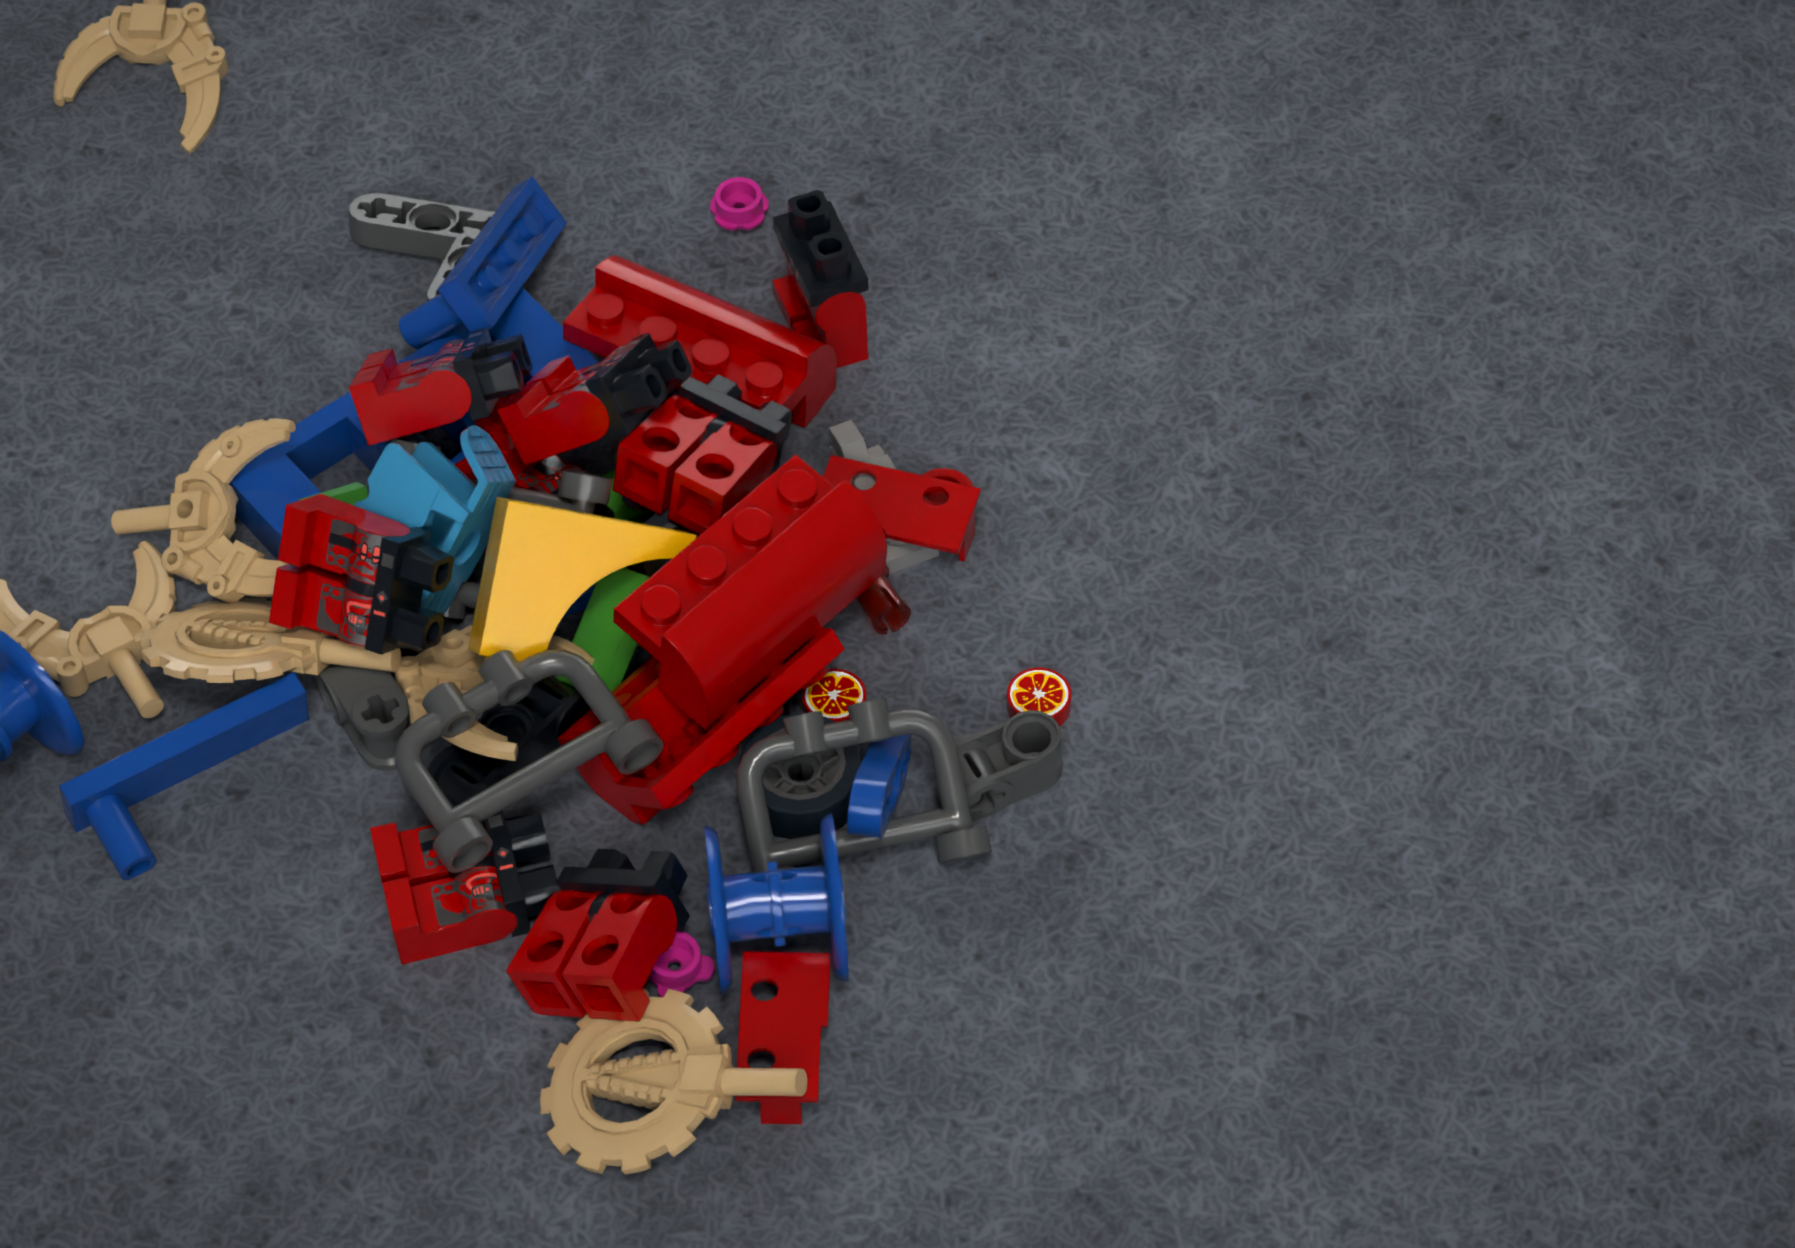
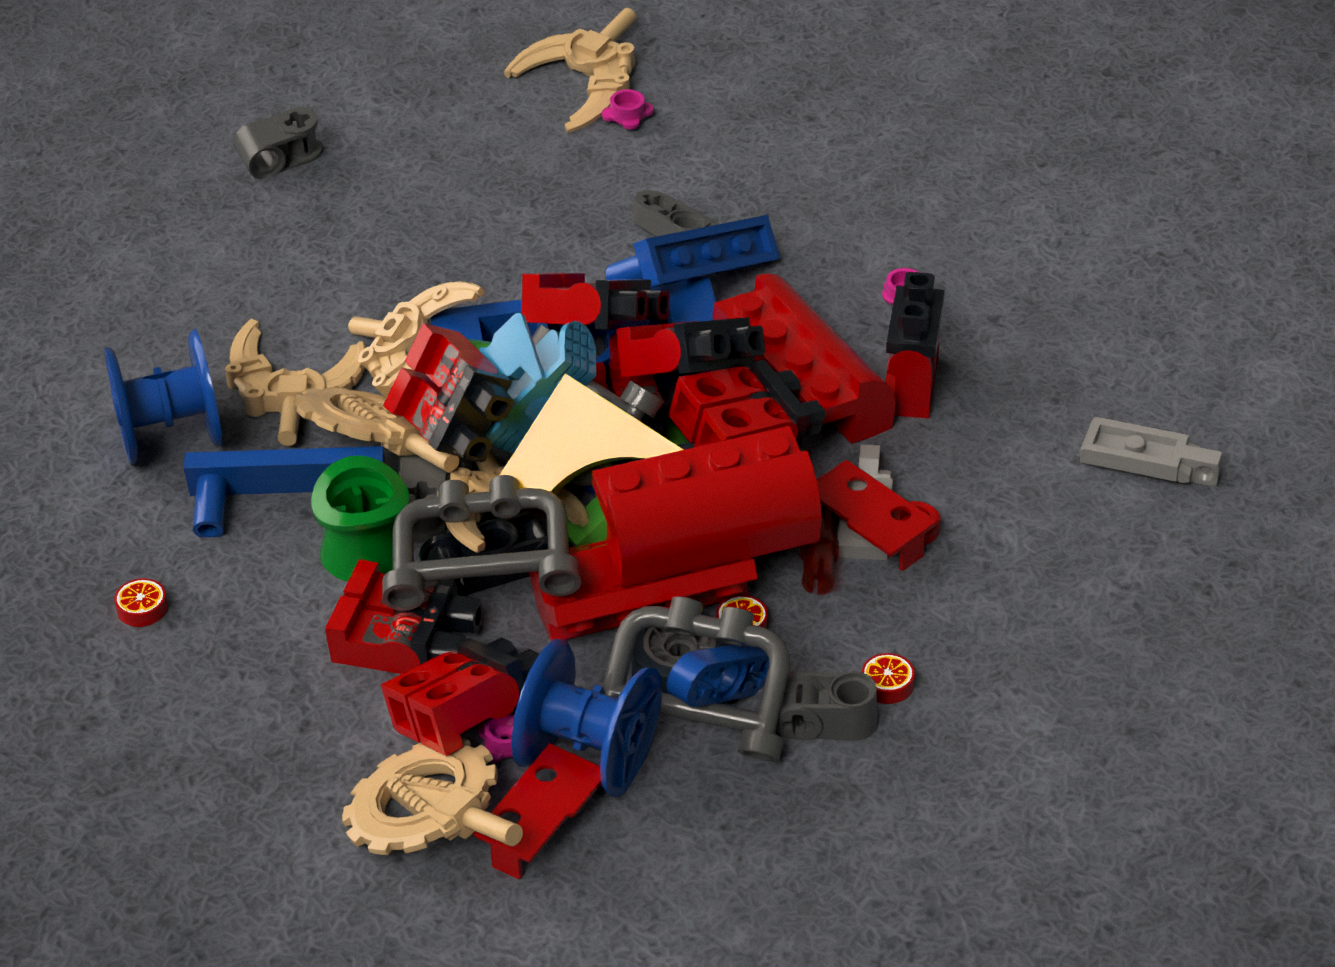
camera: 30 degrees right, 10 degrees down
none -> red tile [114,578,168,627]
none -> green hat [311,455,409,582]
none -> dark pink plate [602,89,653,129]
none -> light grey hinge [1080,417,1223,487]

